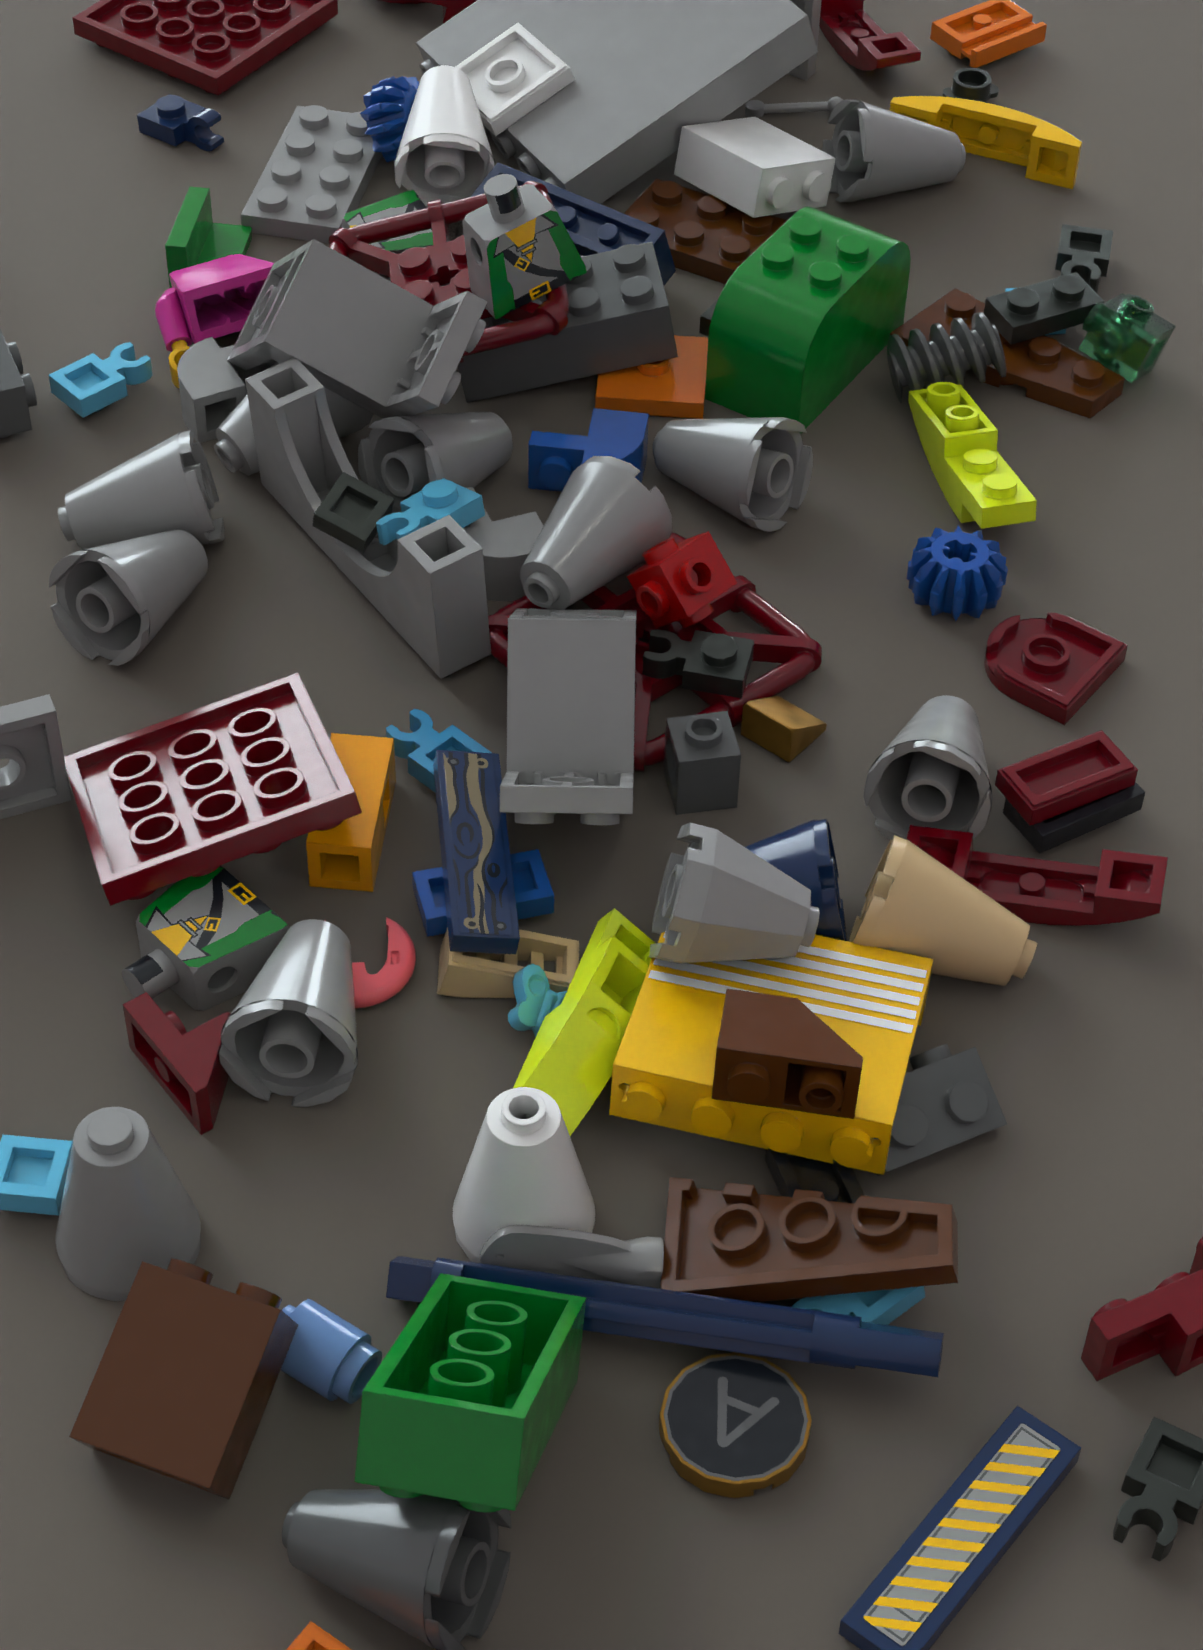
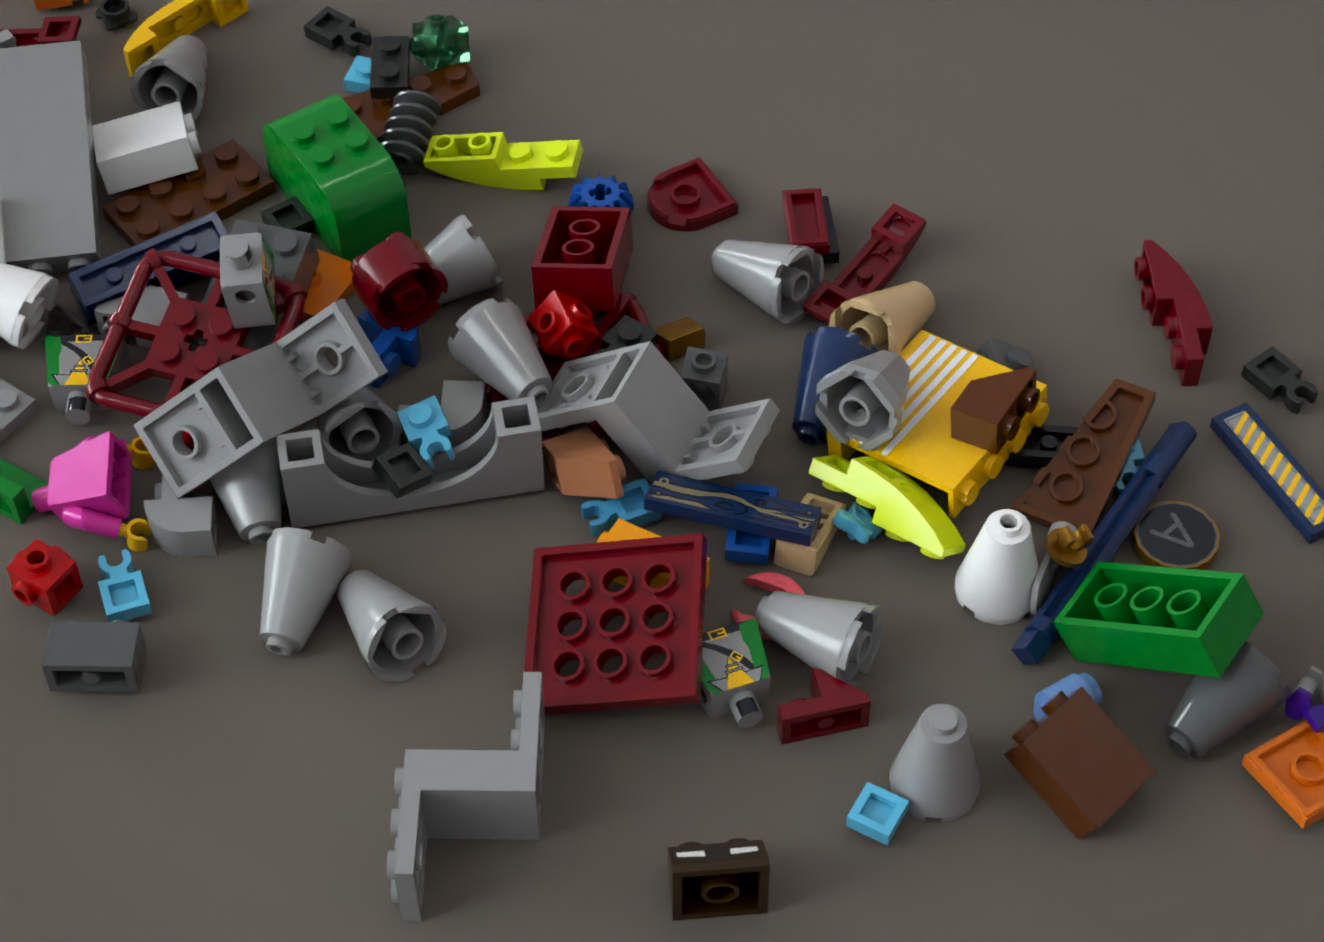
camera: 65 degrees left, 5 degrees up
none -> red brick [6,538,83,617]
none -> dark red brick [350,232,448,331]
none -> dark red brick [531,206,633,313]
none -> nougat slope [542,426,626,499]
none -> pearl gold plate [1045,524,1094,568]

